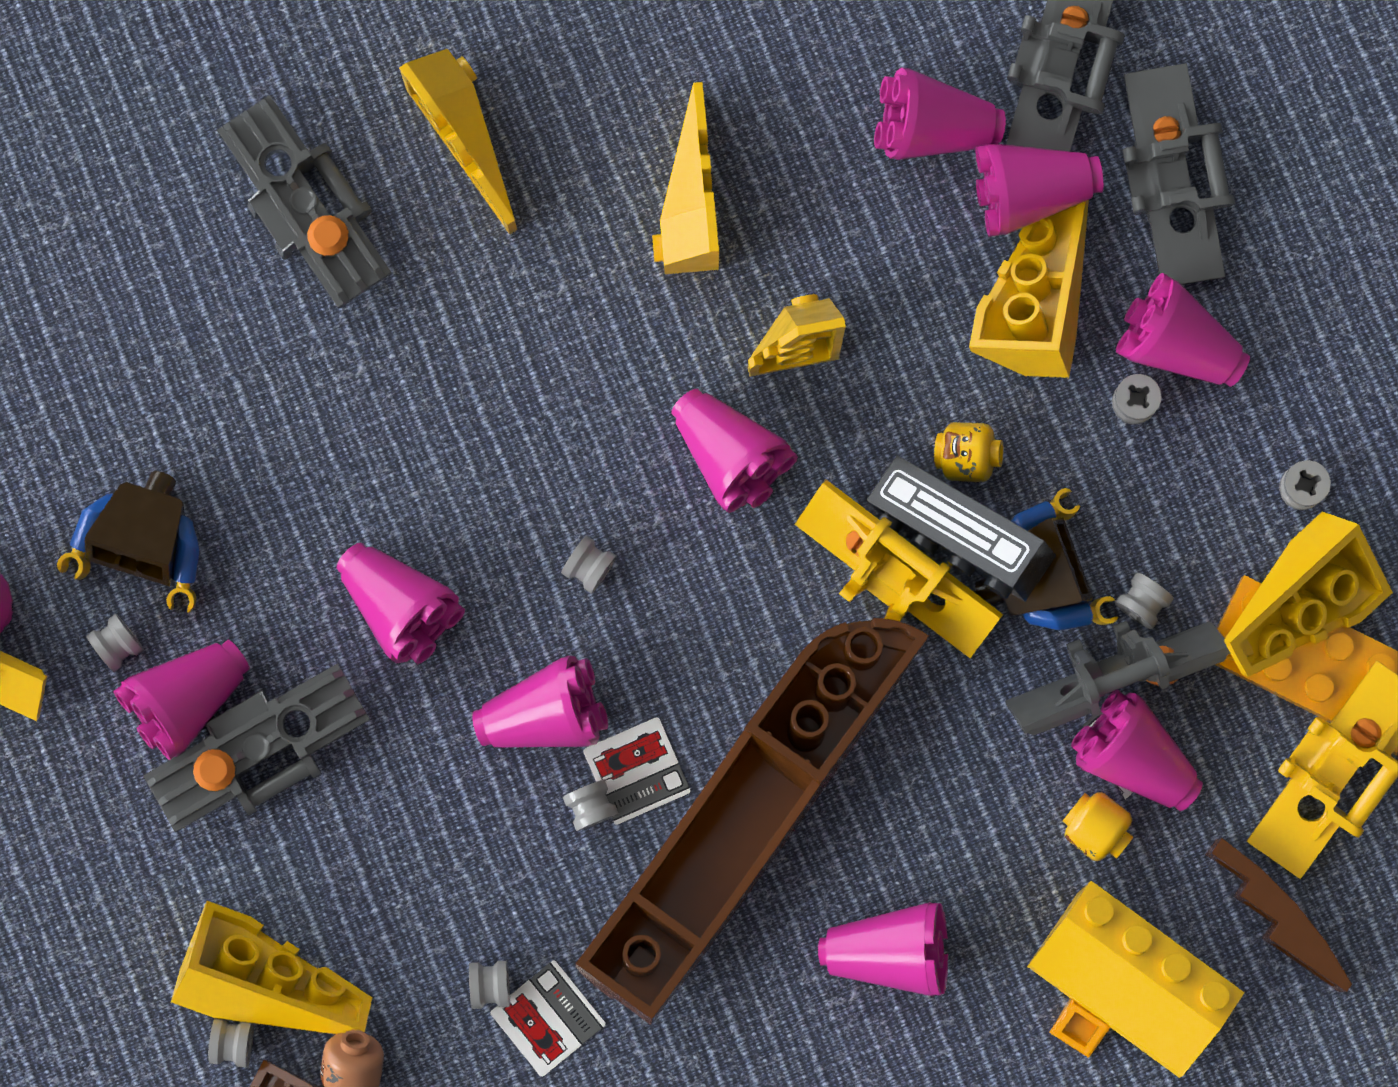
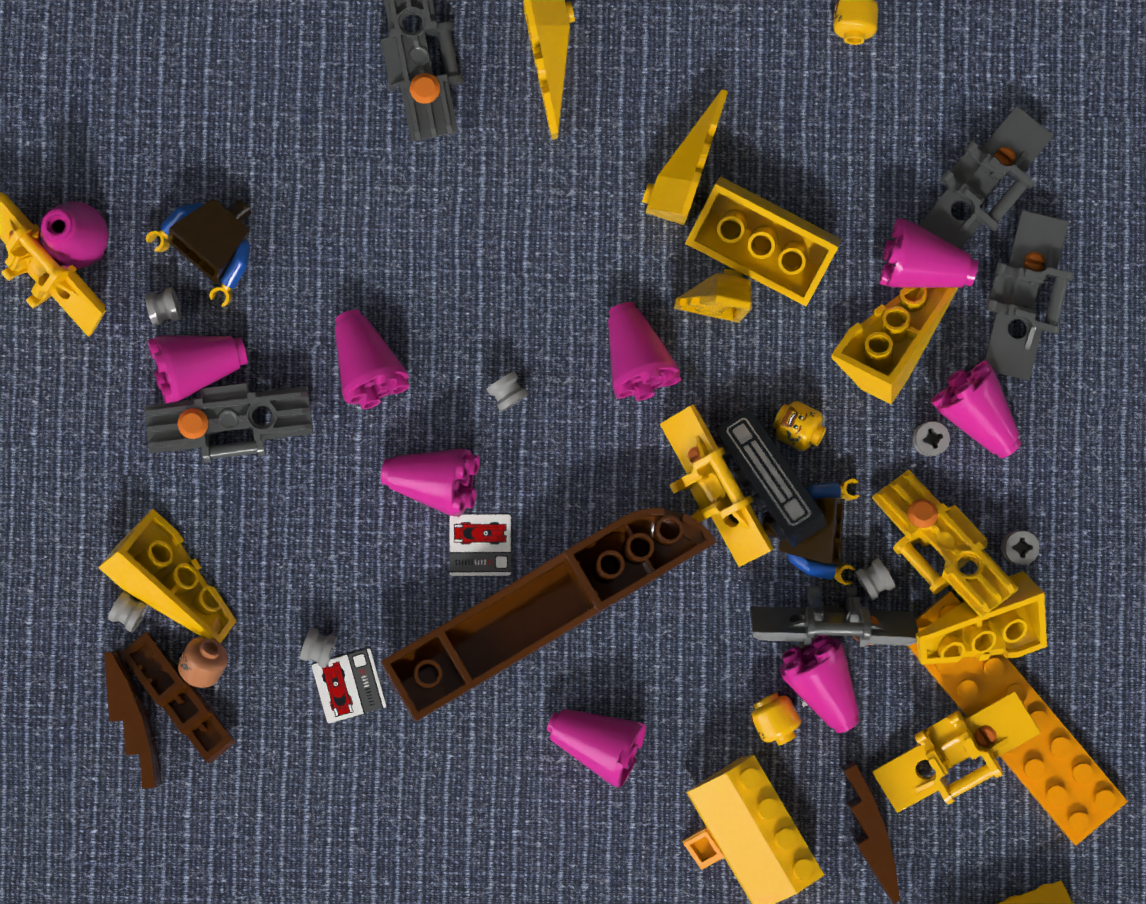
camera: 20 degrees right, 5 degrees up
light grey wheel [563,779,619,832] -> none
dark pink cone [874,67,1006,160] -> none
none -> yellow slope [685,176,841,307]
none -> yellow piece [872,469,1019,618]

